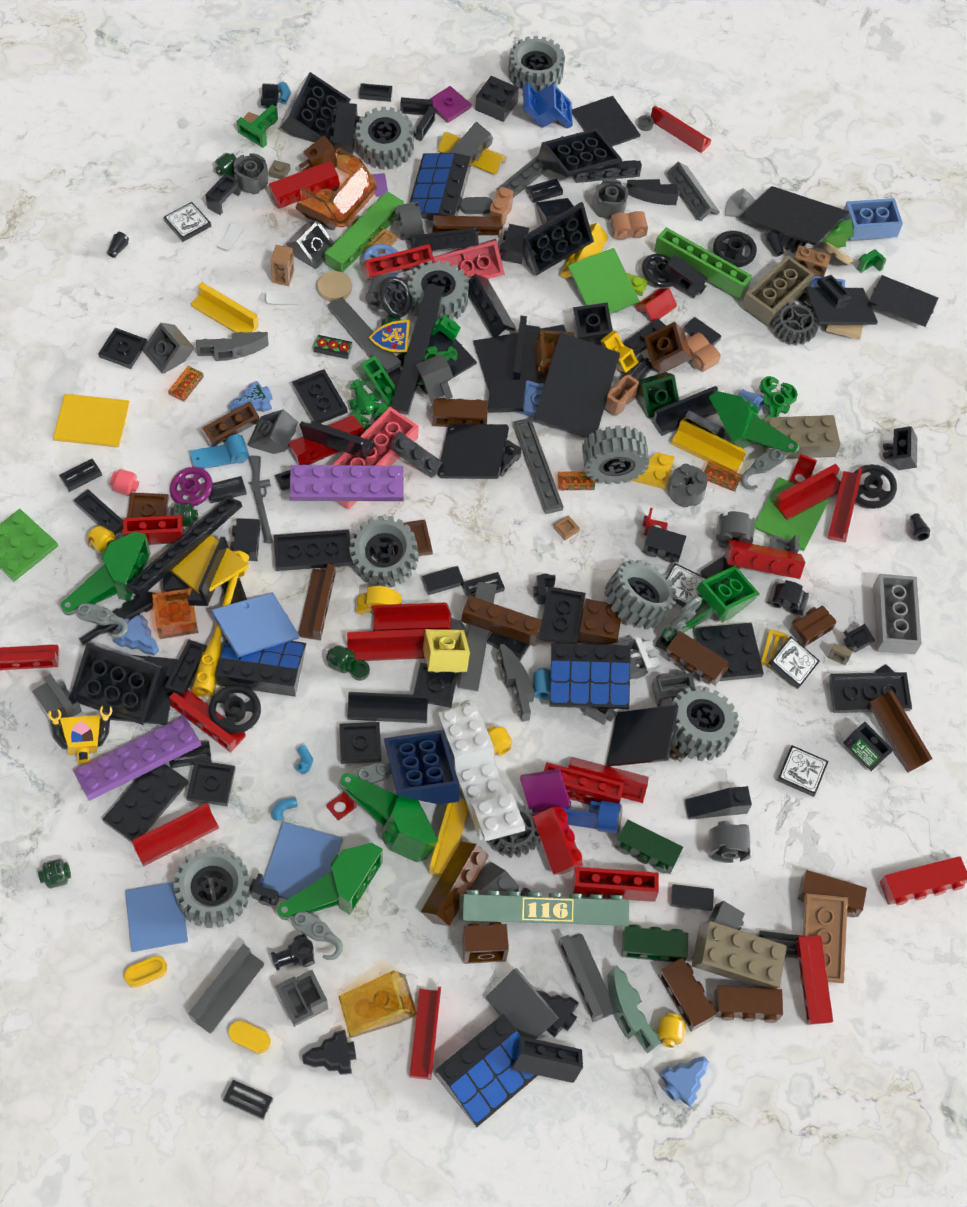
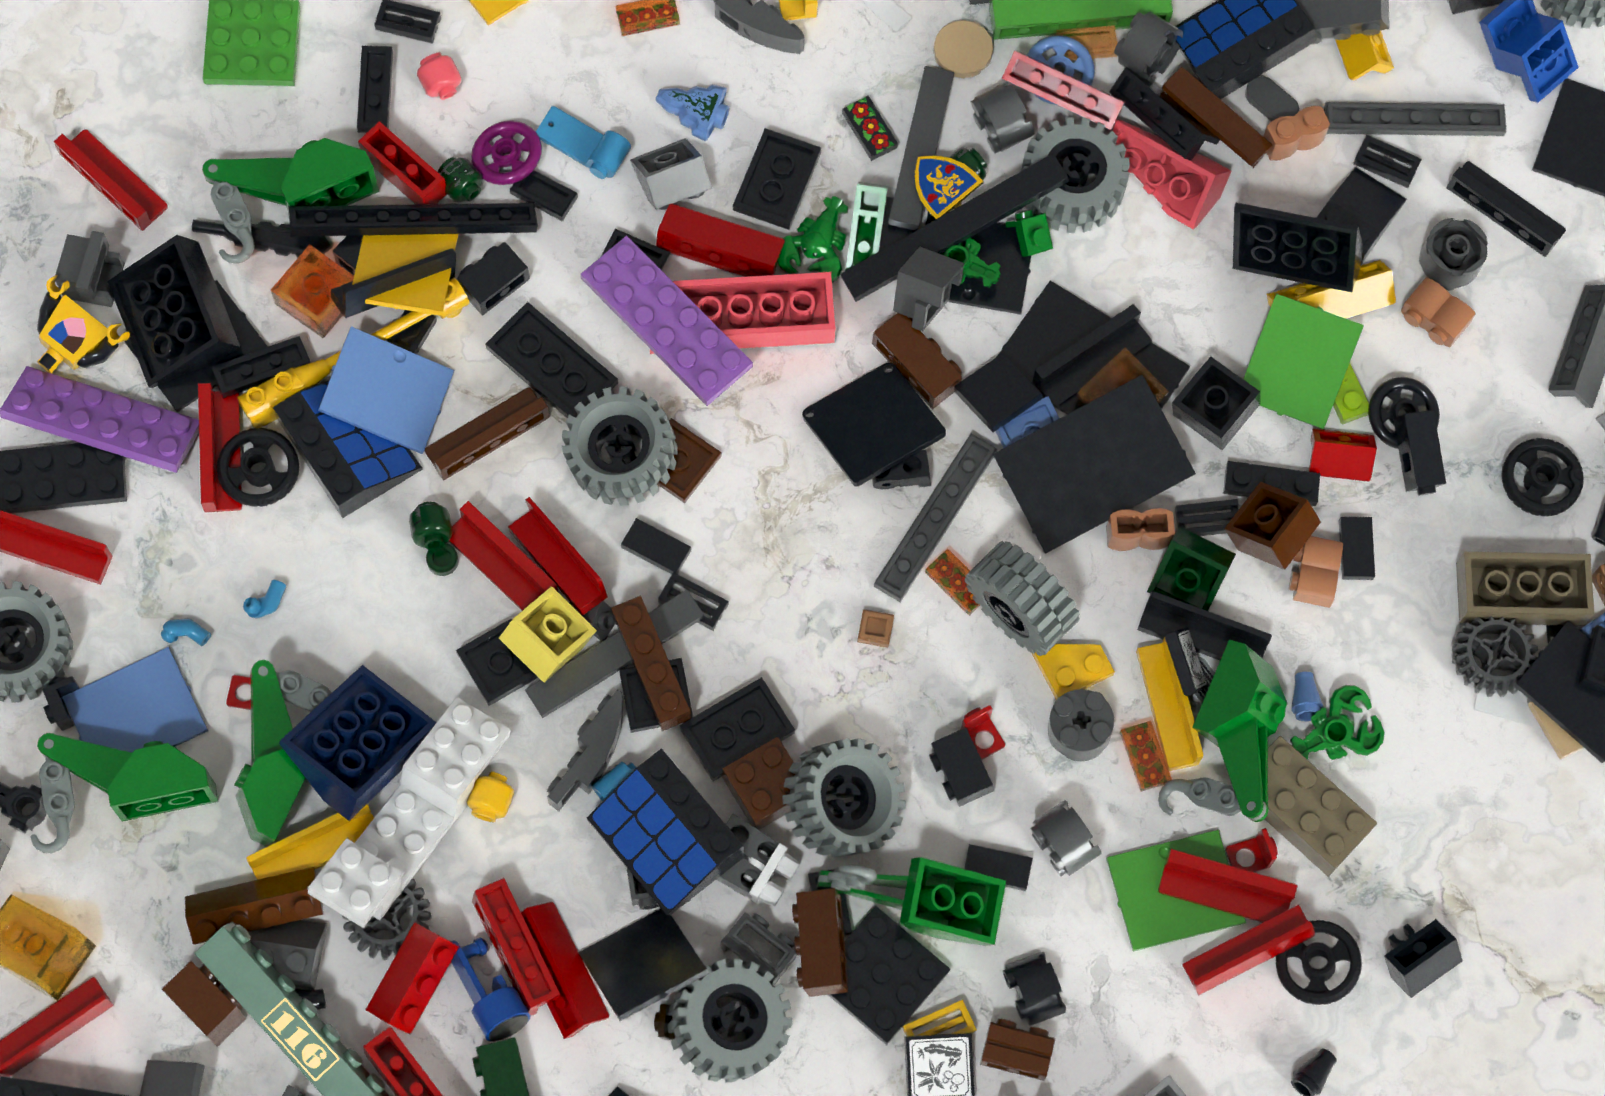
camera: 50 degrees right, 10 degrees up
yellow head [87,526,116,554] -> none
medium blue rock [113,615,159,655] -> none
reddish brown tile [127,492,169,518] -> none
black tile [170,741,212,768] -> none
black plate [186,760,236,807] -> none
reddish brown brick [202,402,259,447] -> none
dark grey piece [248,455,273,544] -> none
black panel [299,421,375,459] -> none
black plate [339,722,381,764] -> none
black panel [347,692,428,723] -> none
yellow brick [356,586,402,615] -> none
black plate [379,276,412,318] -> none
black plate [388,431,442,478] -> none
black panel [468,274,516,337] -> none
black brick [499,224,529,264] -> none
magenta tile [520,769,571,813] -> none
black bracket [533,574,556,605] -> none
black slope [538,128,623,177] -> none
yellow brick [601,330,639,373] -> none
black slope [626,179,679,205] -> none
bright green brick [654,227,752,299] -> none
tile [666,563,708,607] -> none
red brick [724,539,806,579] -> none
dark grey bracket [769,535,800,553] -> none

